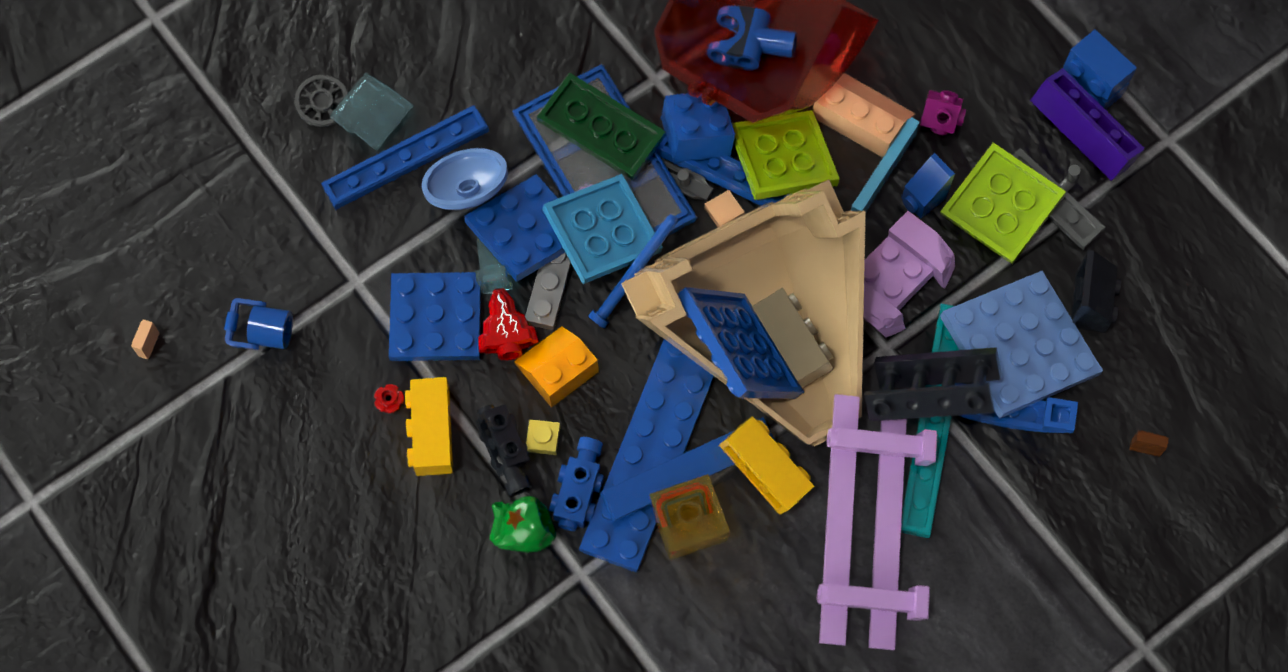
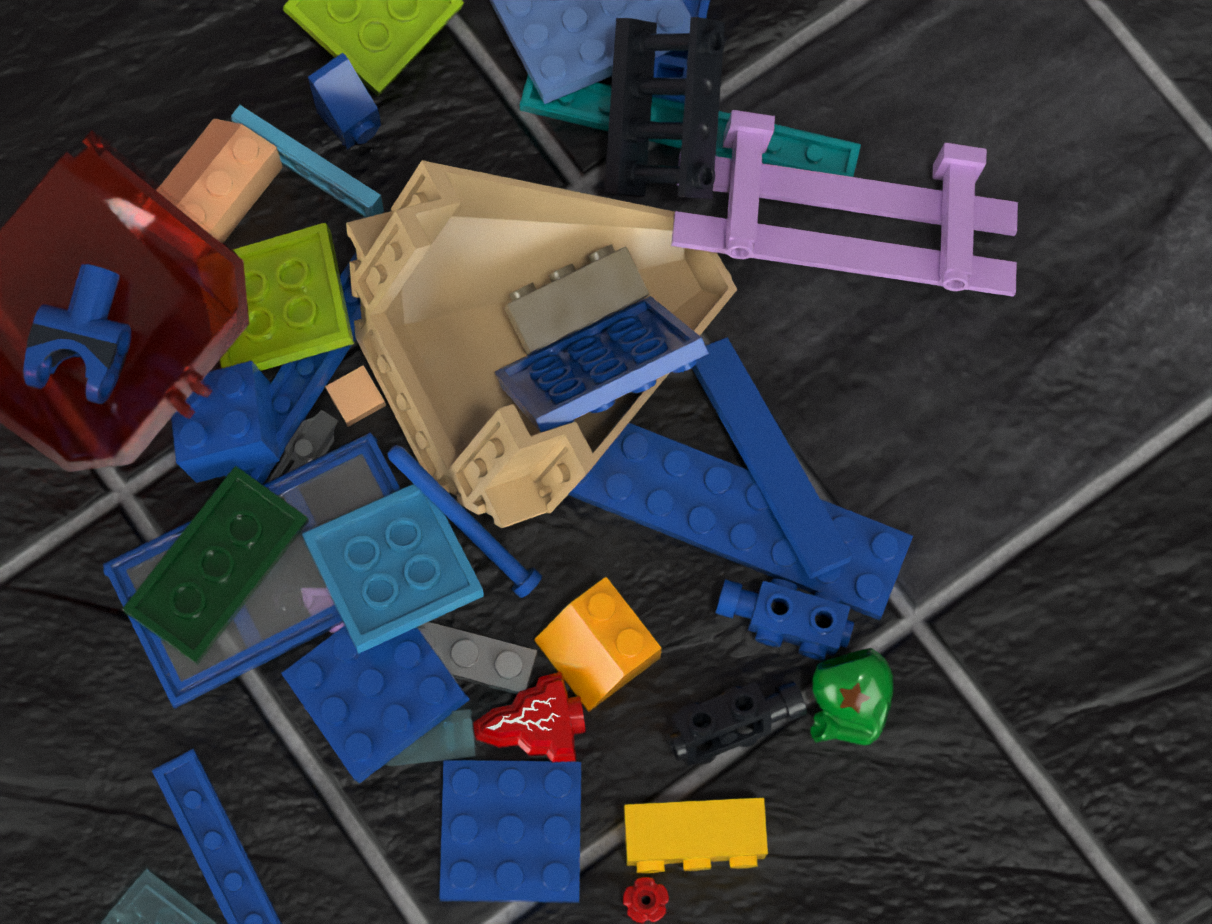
camera: 90 degrees left, 5 degrees up
medium blue dish [422,148,508,210] -> none
light yellow plate [526,419,560,455] -> none
clear yellow slope [649,474,730,560] -> none
yellow brick [719,416,814,515] -> none
lavender piece [863,211,955,337] -> none
magenta brick [920,90,966,135] -> none

